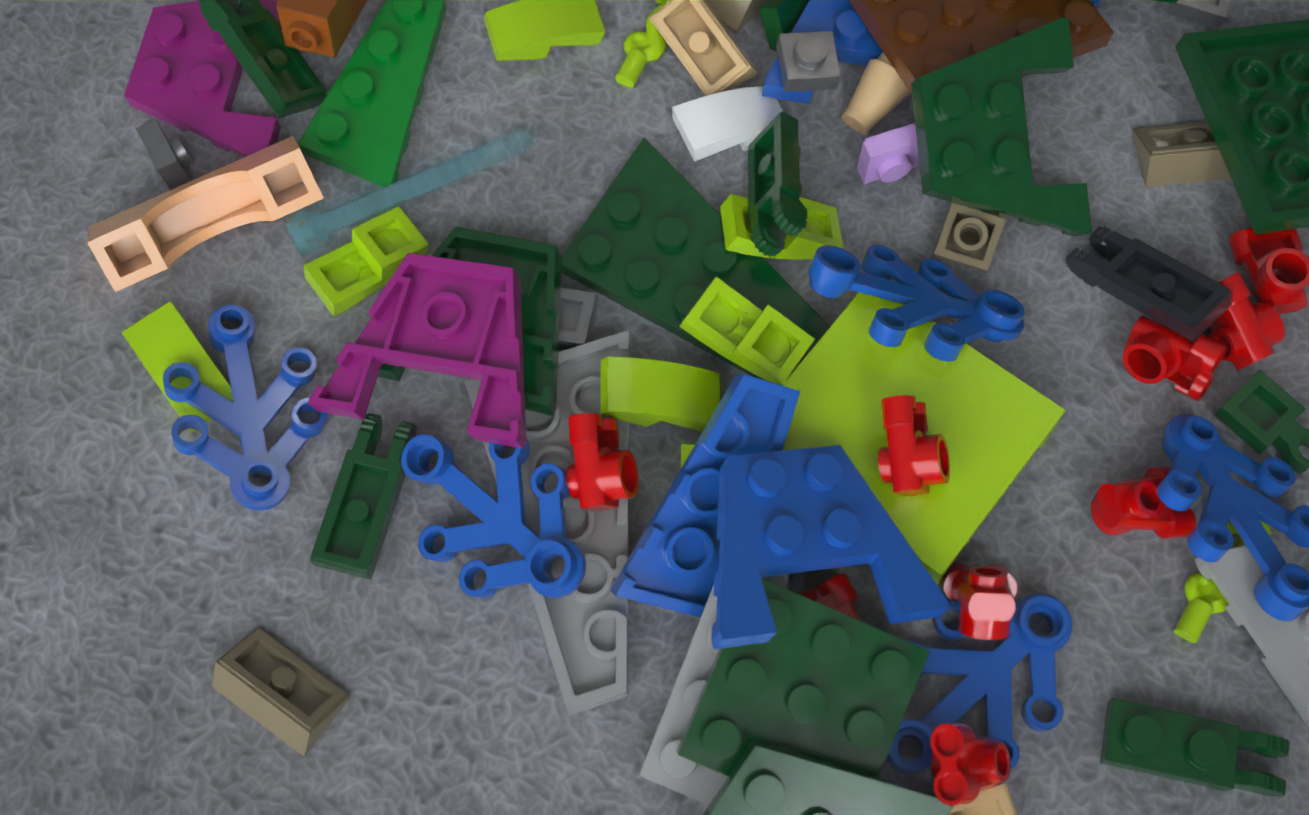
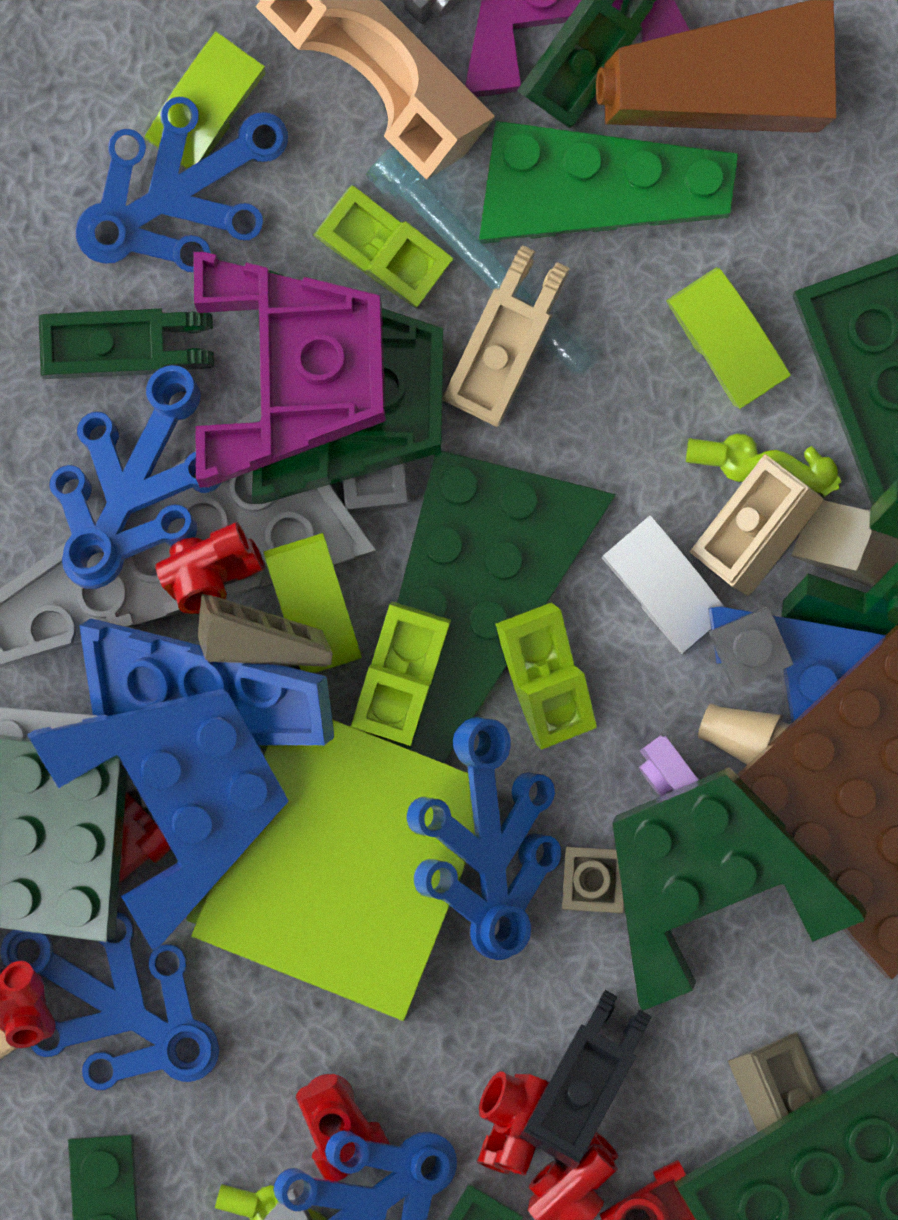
camera: 70 degrees right, 15 degrees up
dark green hinge [748,111,808,257] -> none
red plate [878,395,950,496] -> none
red plate [940,562,1018,640] -> none
none -> dark tan slope [197,594,332,667]
none -> tan hinge [442,245,570,427]

